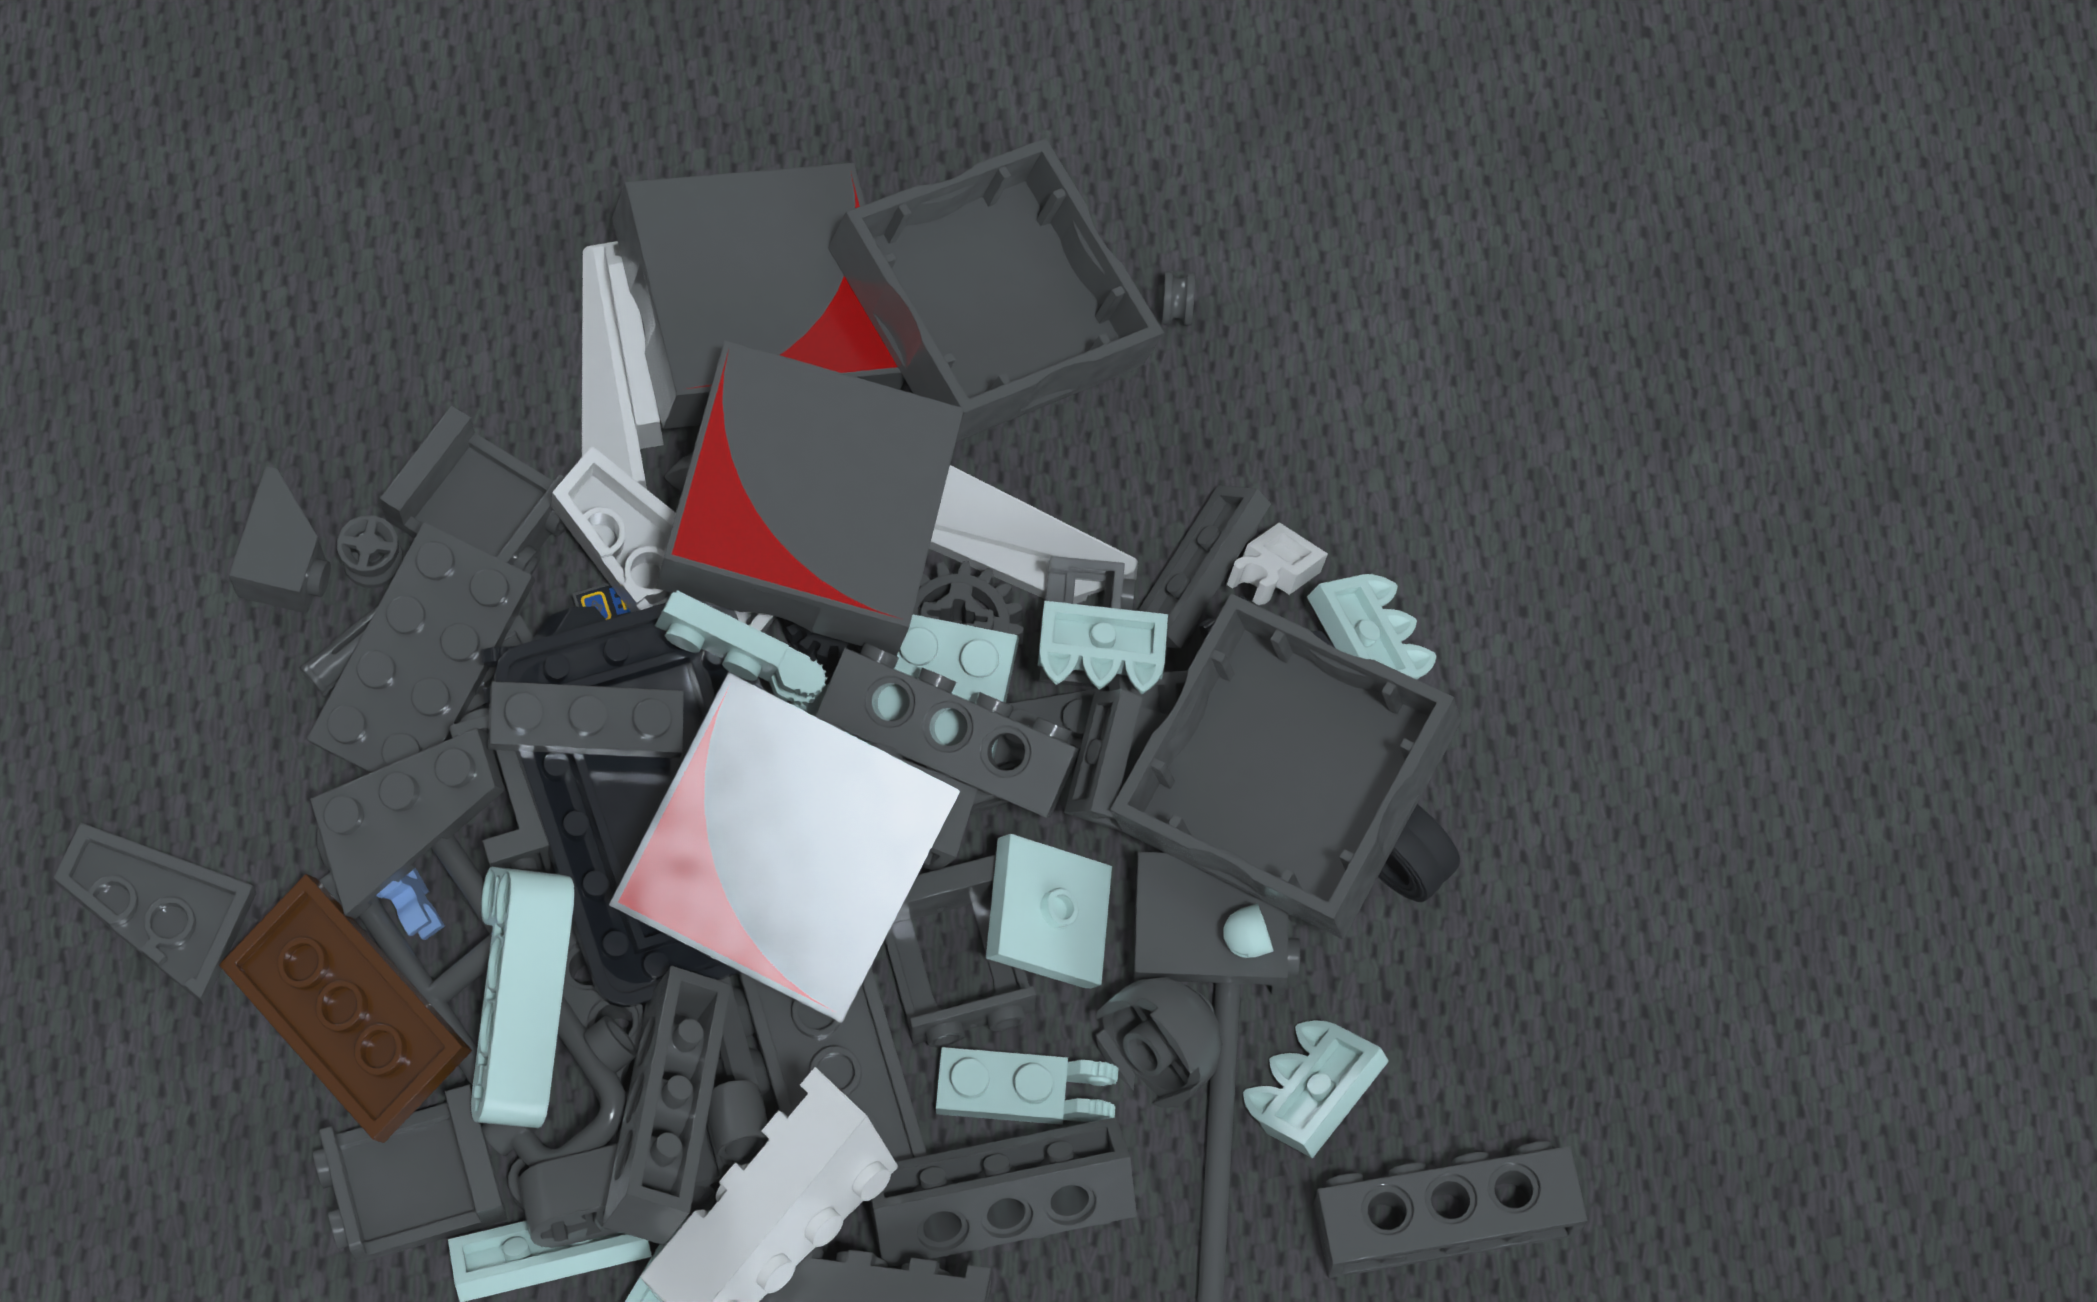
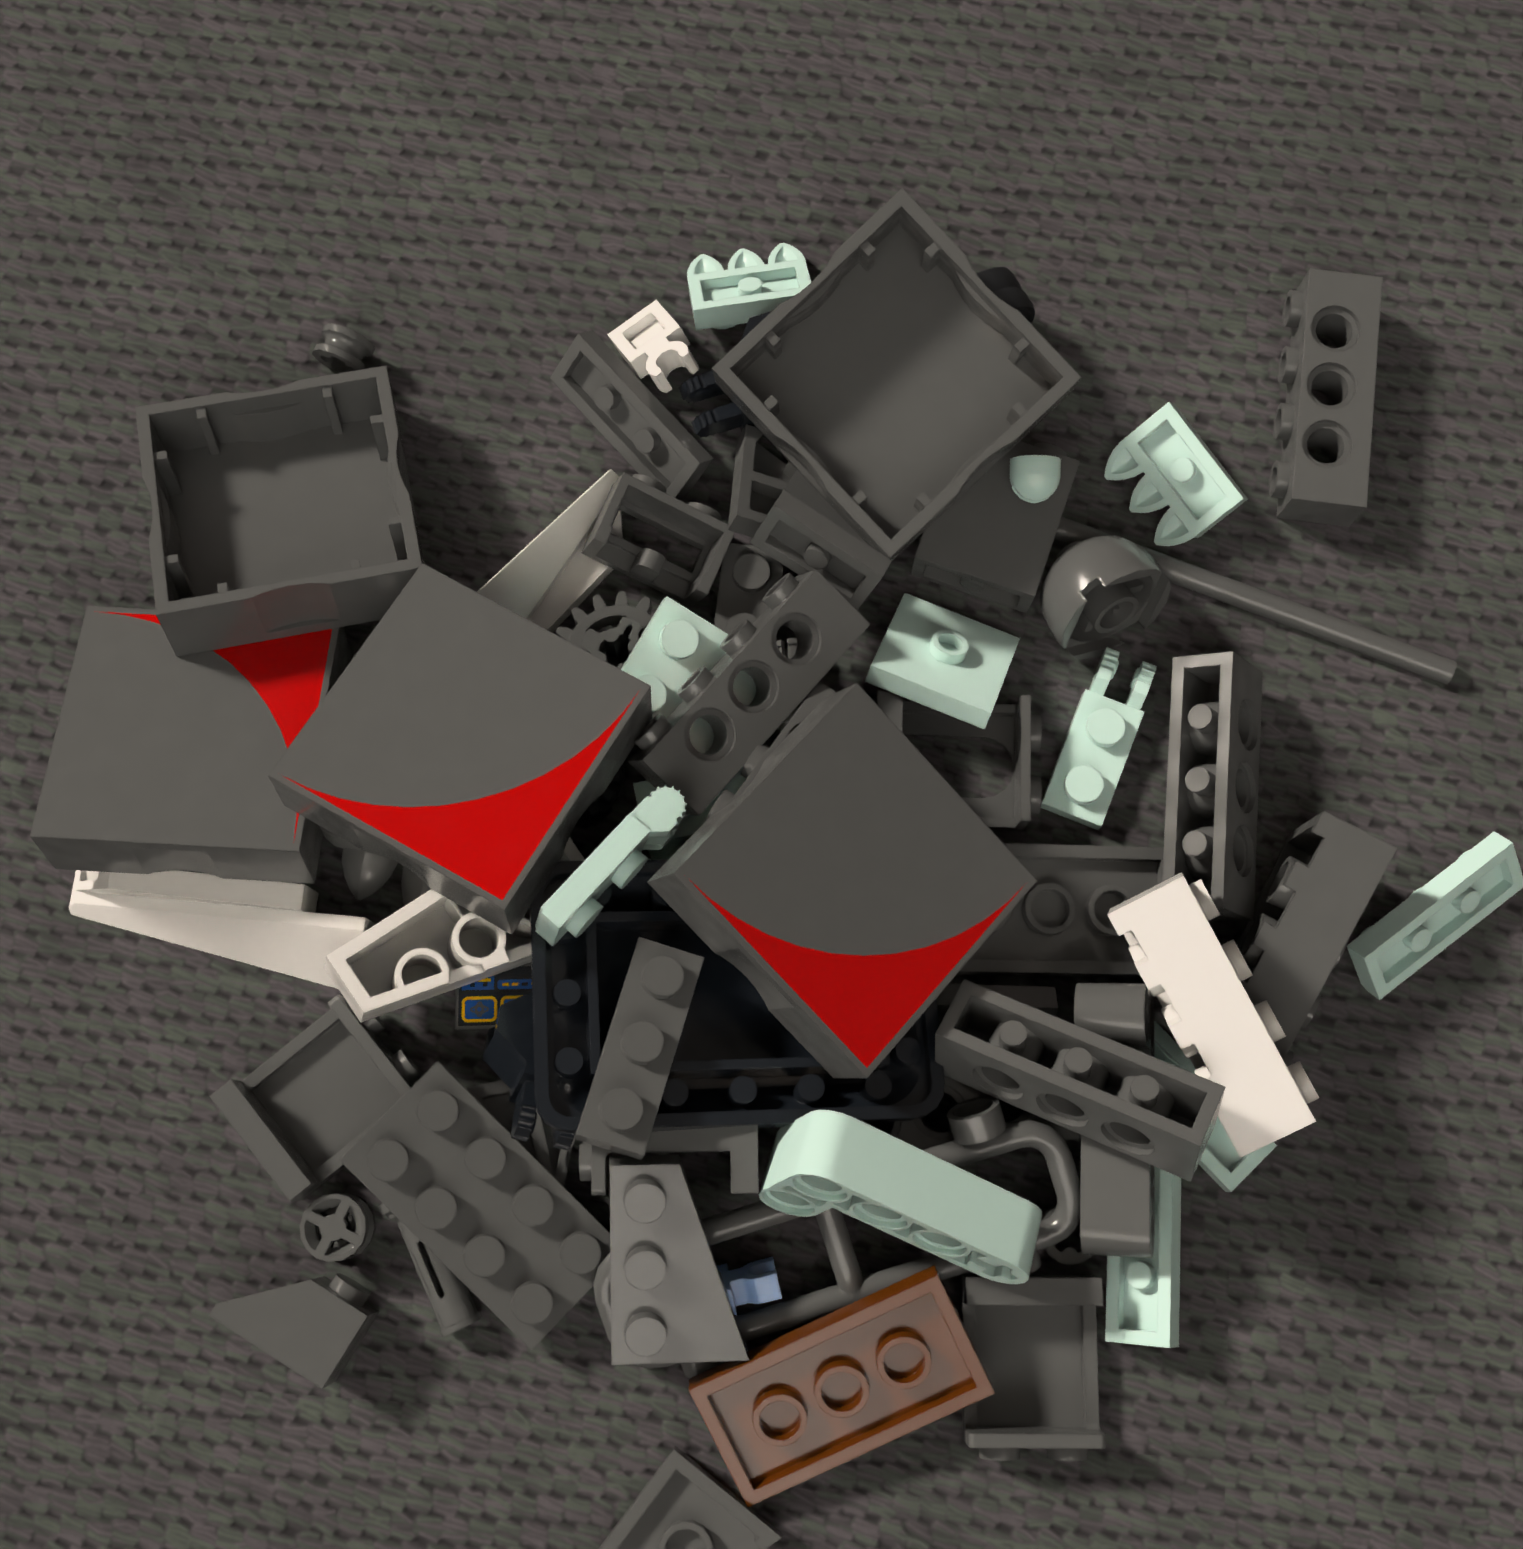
camera: 70 degrees left, 10 degrees up
light aqua plate [1038,601,1168,694] -> none

